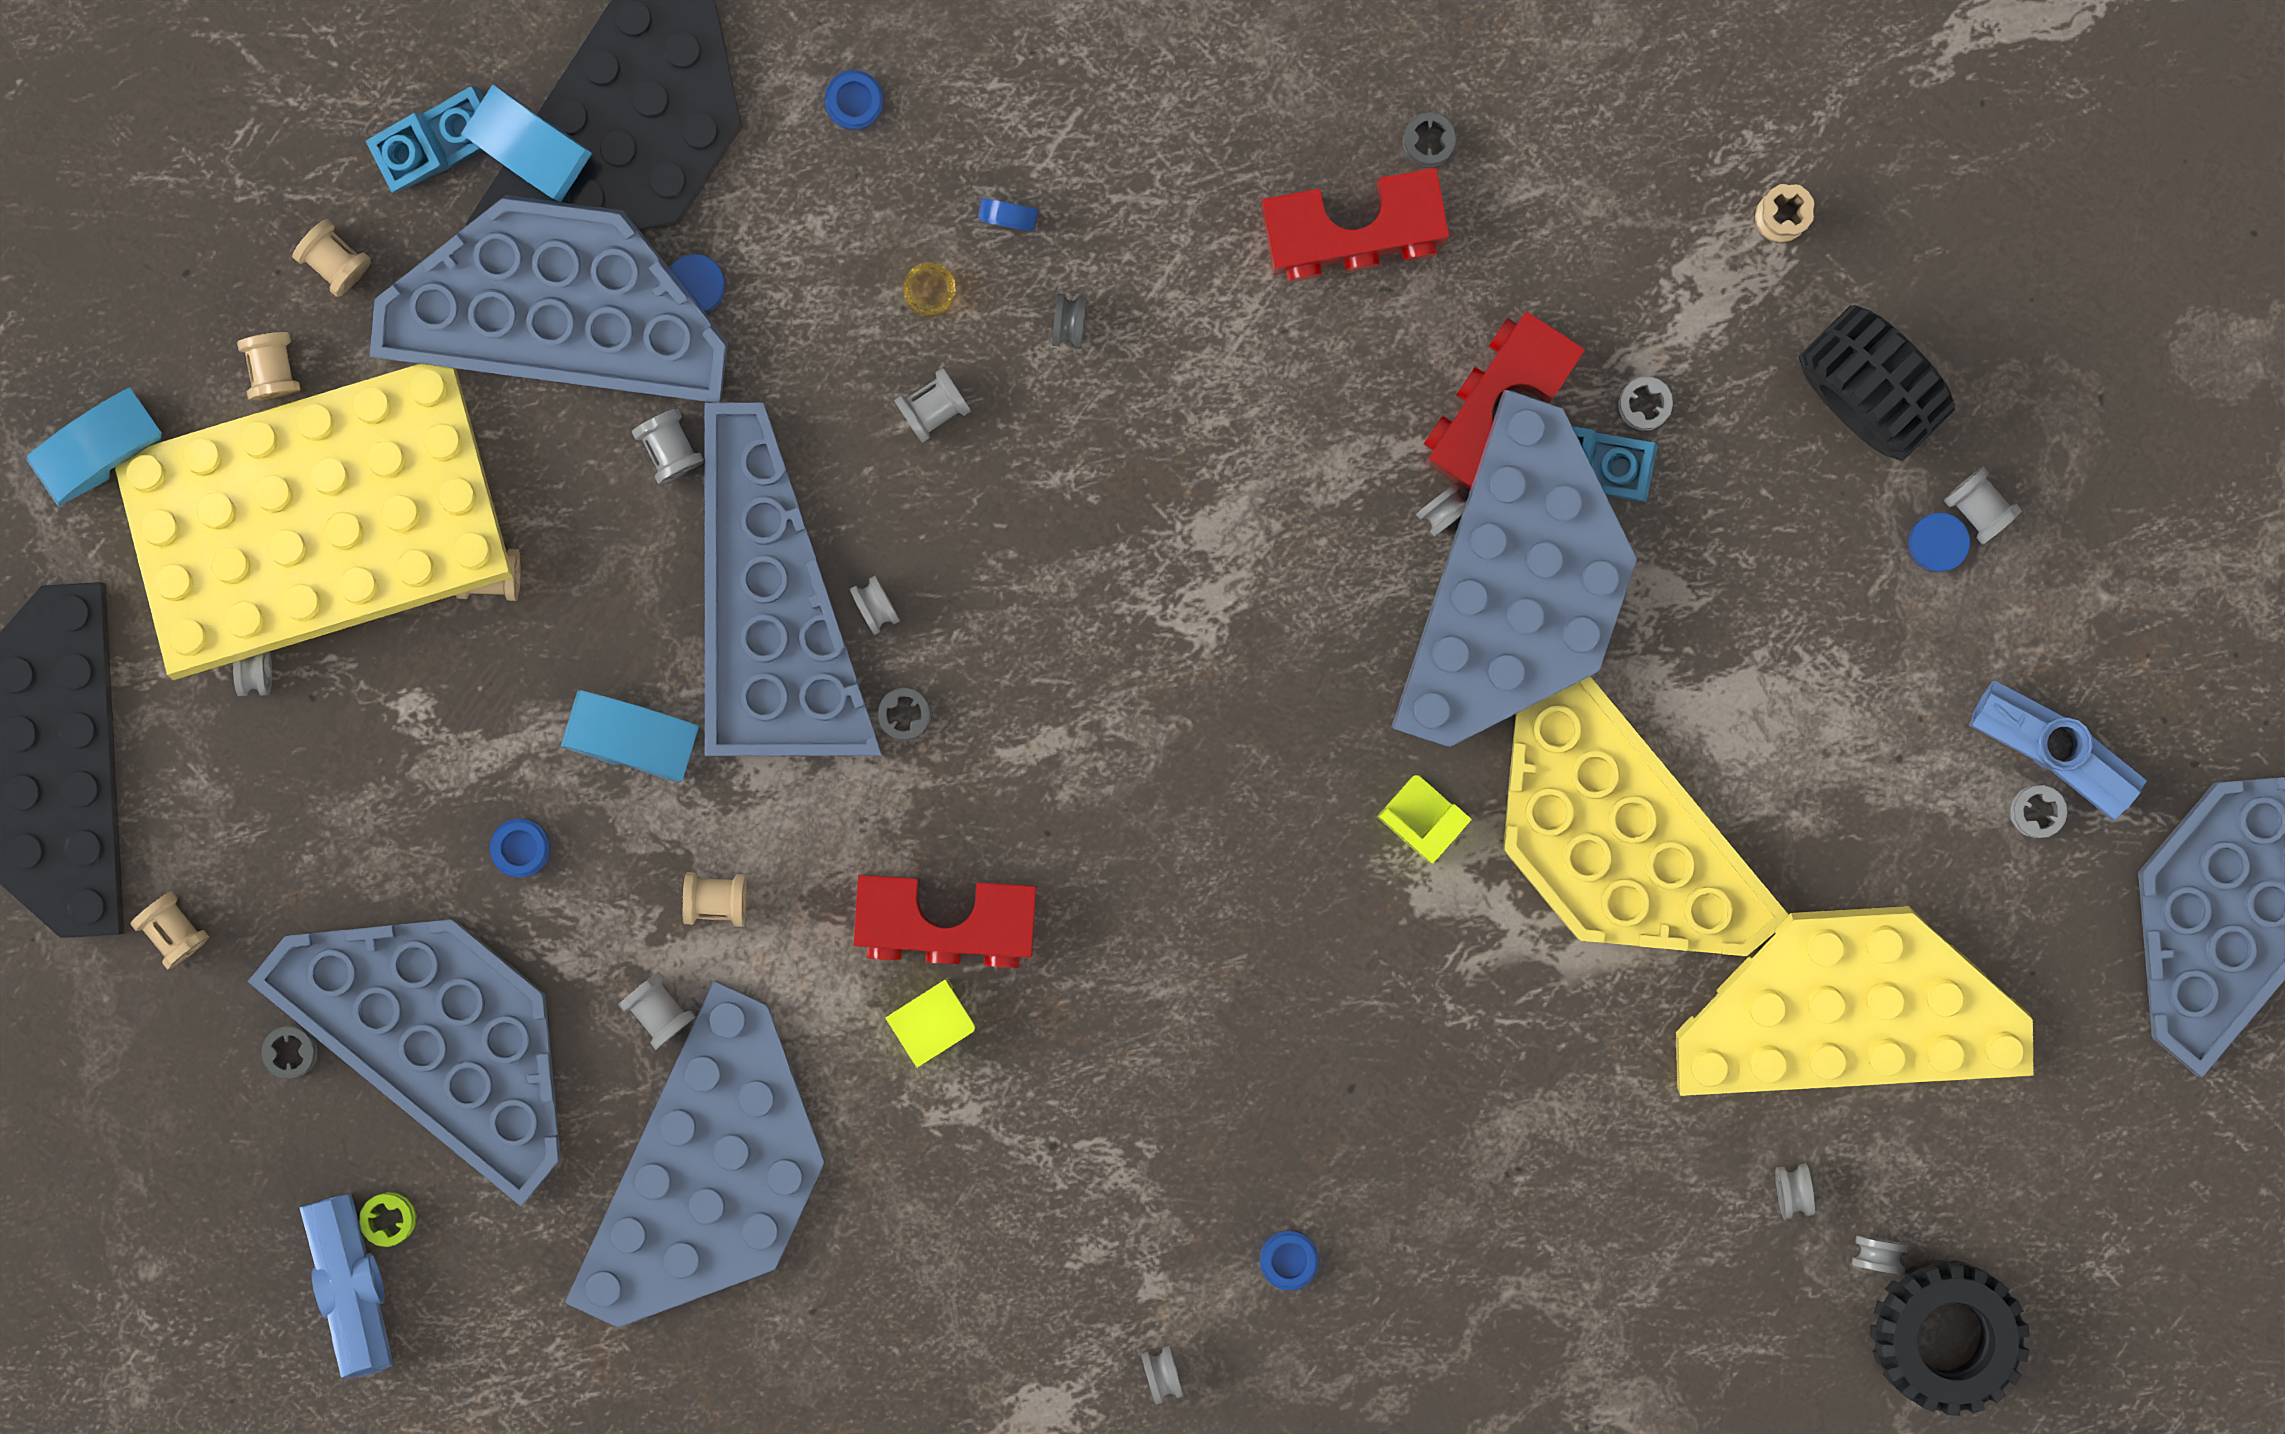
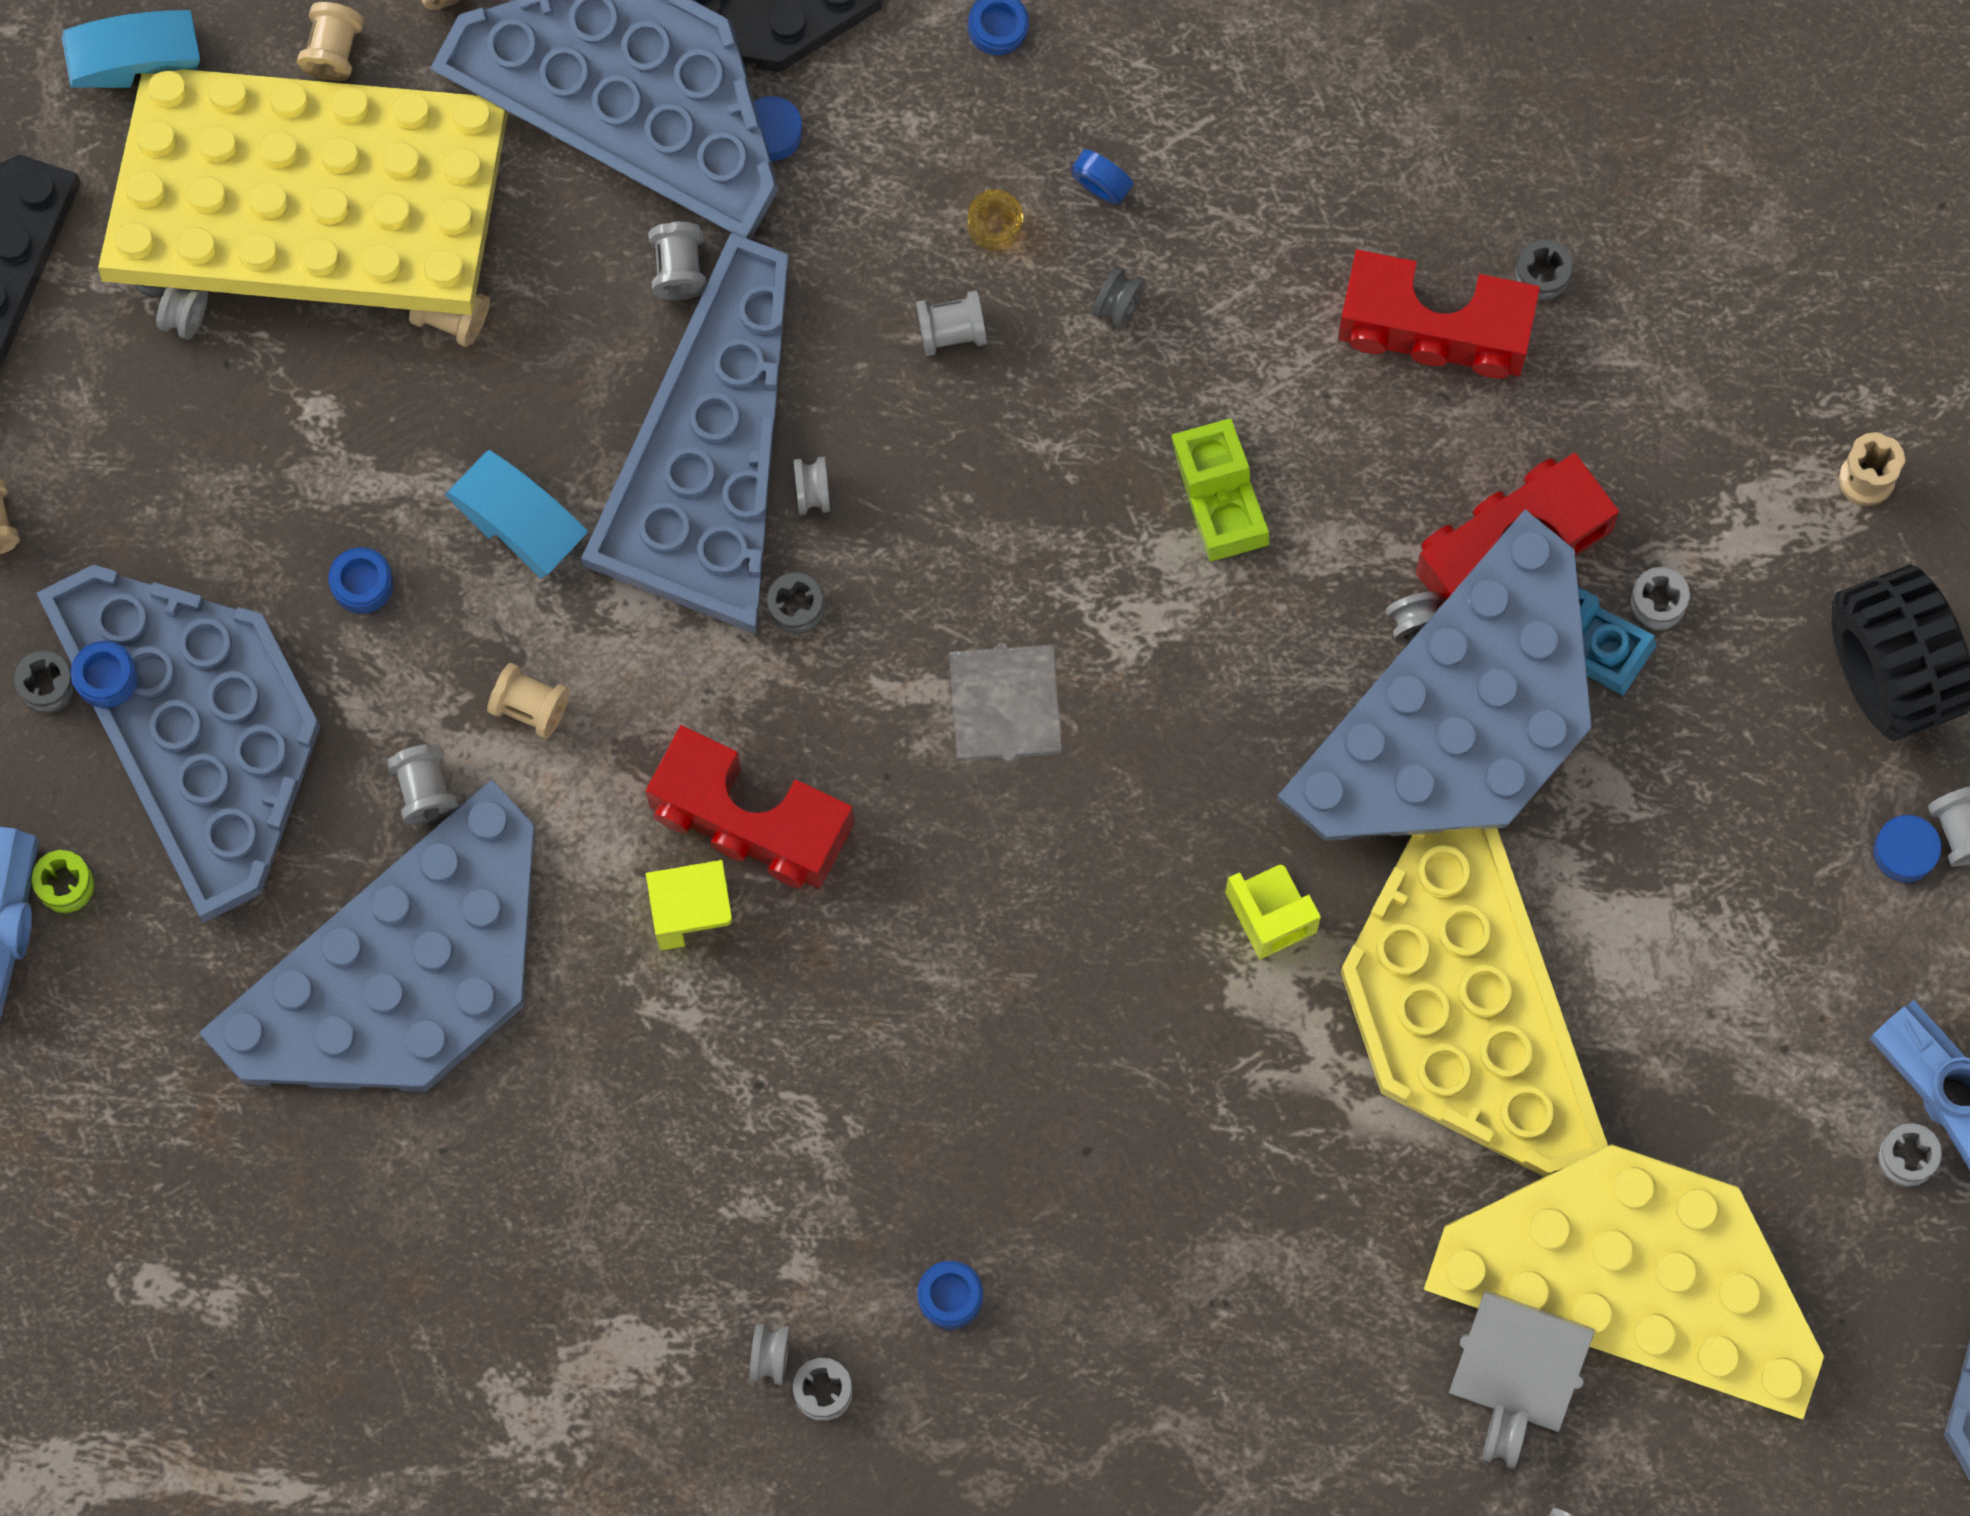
camera: 20 degrees right, 15 degrees down
none -> blue tile [71,641,138,708]
none -> light grey bush [793,1358,853,1422]
none -> clear piece [949,642,1061,764]
none -> lime slope [1171,418,1270,562]
none -> light grey piece [1449,1290,1595,1432]

